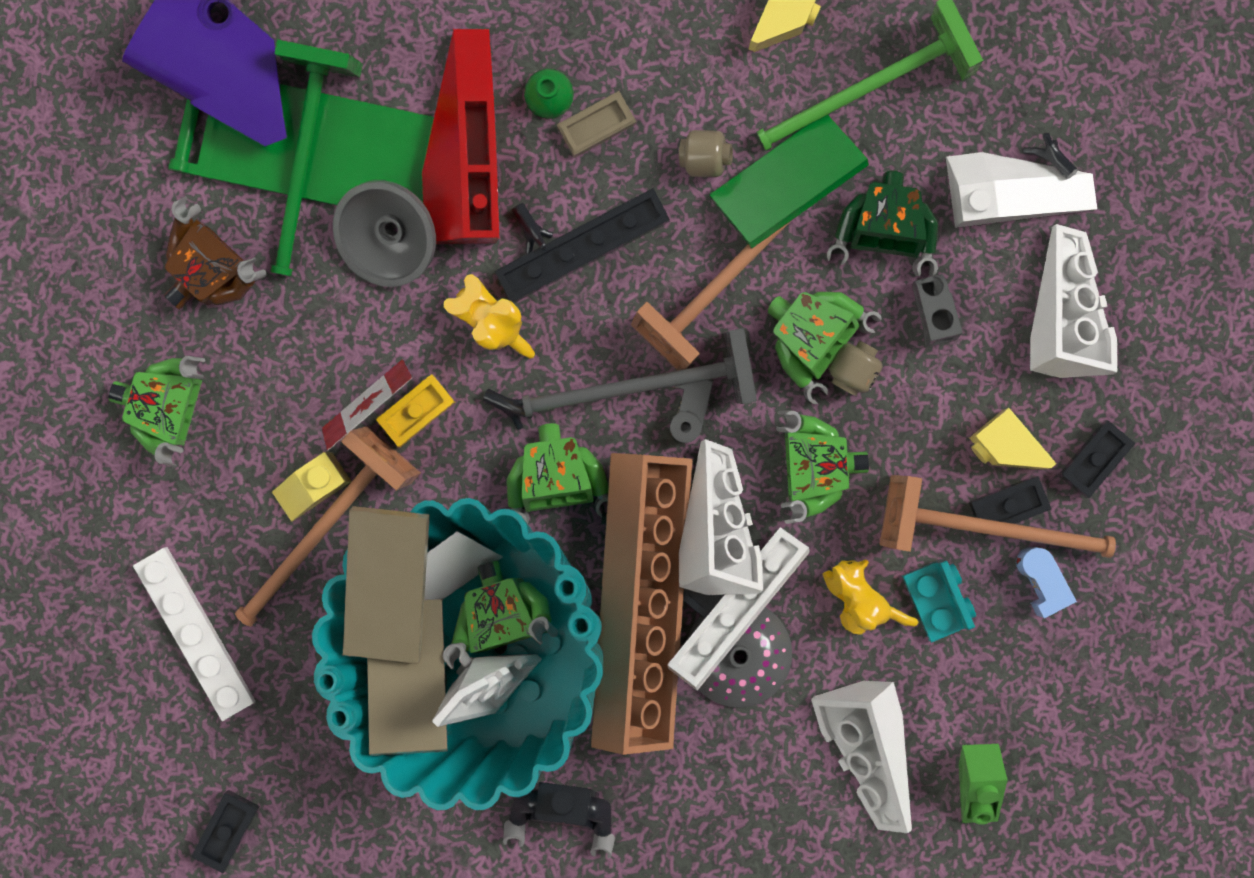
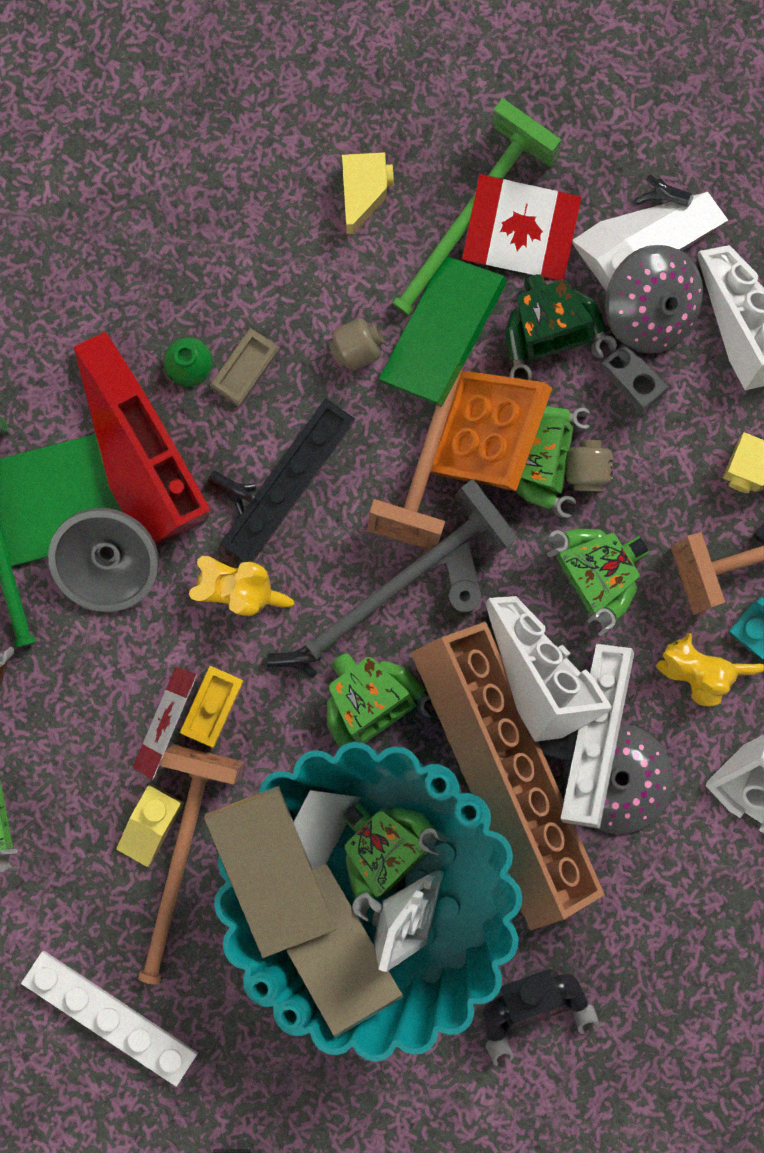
camera: 30 degrees left, 5 degrees down
none -> orange plate [430,371,552,491]
none -> sticker [462,174,582,280]
none -> dark grey dish [605,244,703,354]

